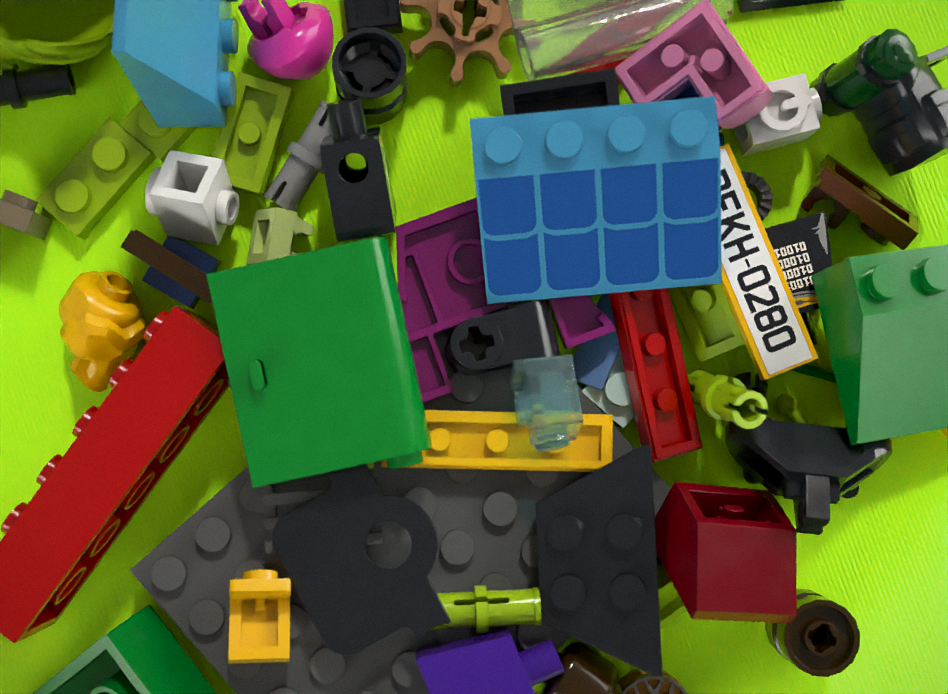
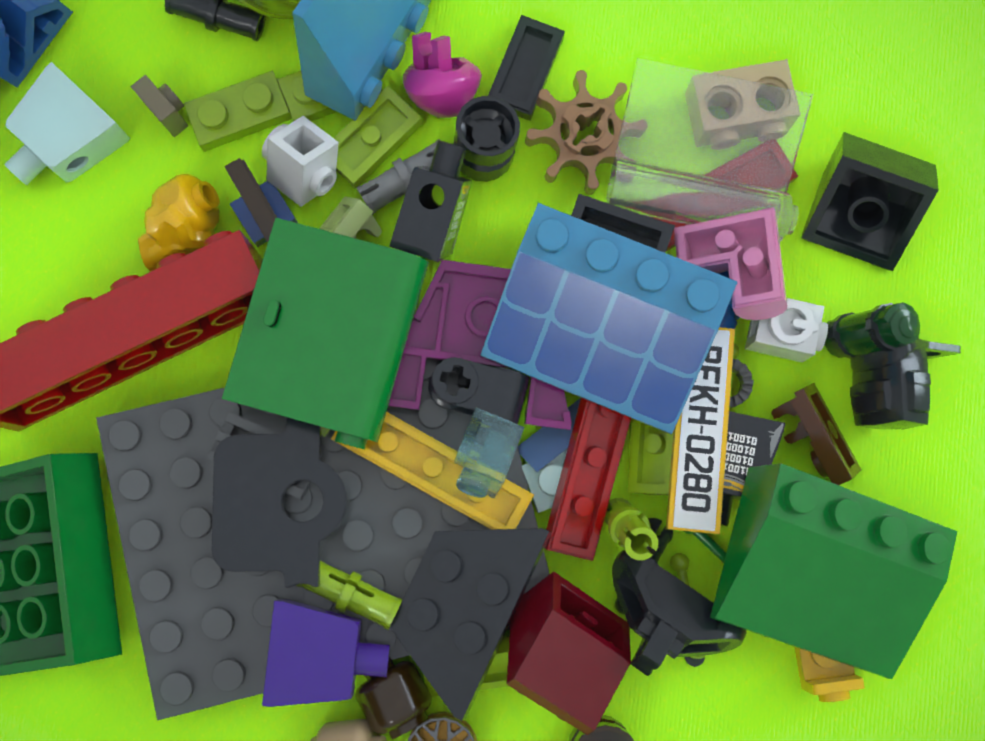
camera: 30 degrees right, 5 degrees down
yellow bracket [228,570,291,664] -> none

